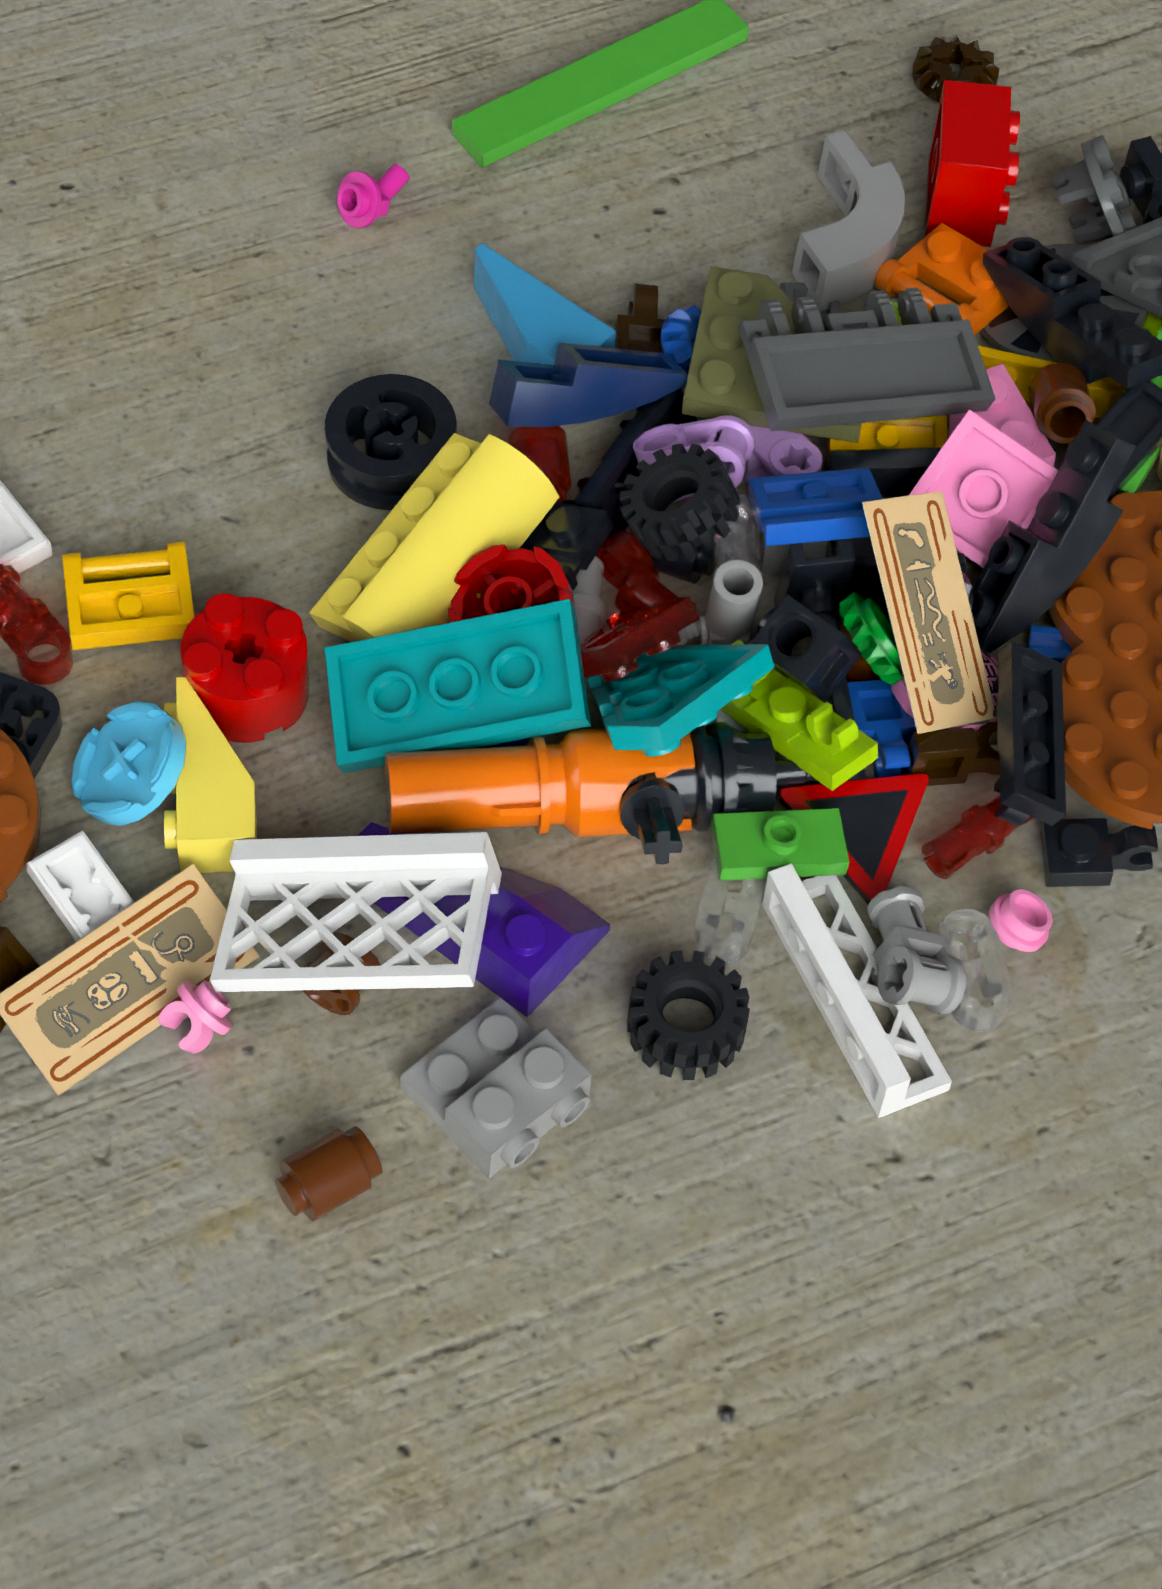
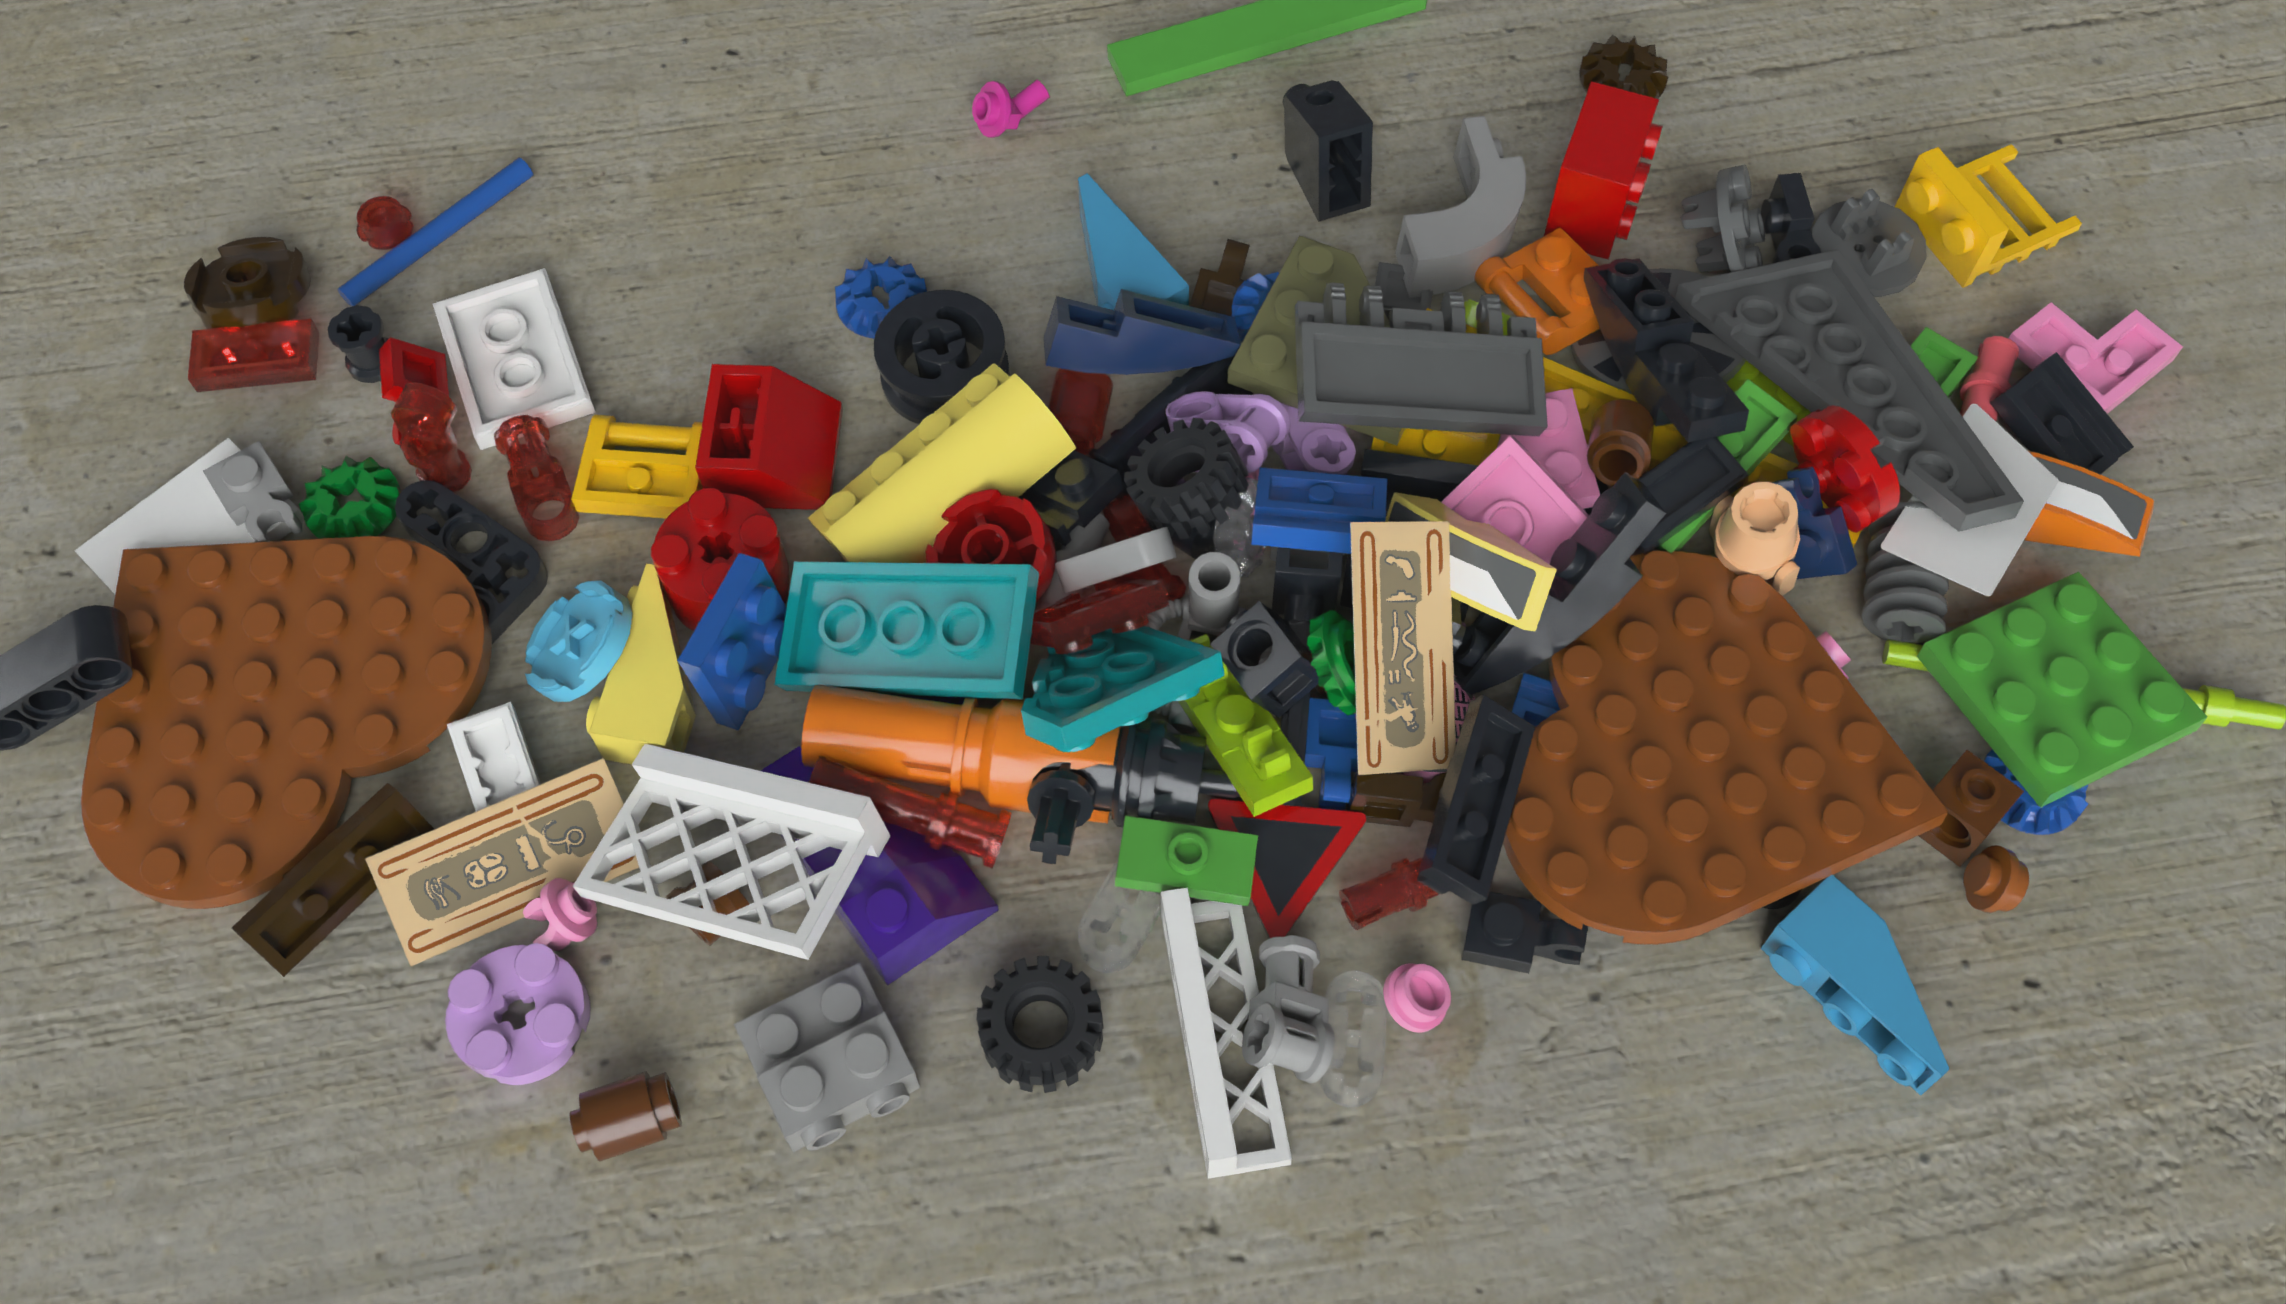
camera: 20 degrees right, 5 degrees up
none -> lavender plate [445,943,590,1085]
none -> blue plate [677,553,786,731]
none -> red slope [695,364,843,510]
none -> clear red pin [809,755,1012,869]
none -> blue gear [835,256,927,339]
none -> light grey beam [1055,527,1177,594]
none -> black torso [1282,80,1373,222]
none -> slope [1385,492,1557,631]

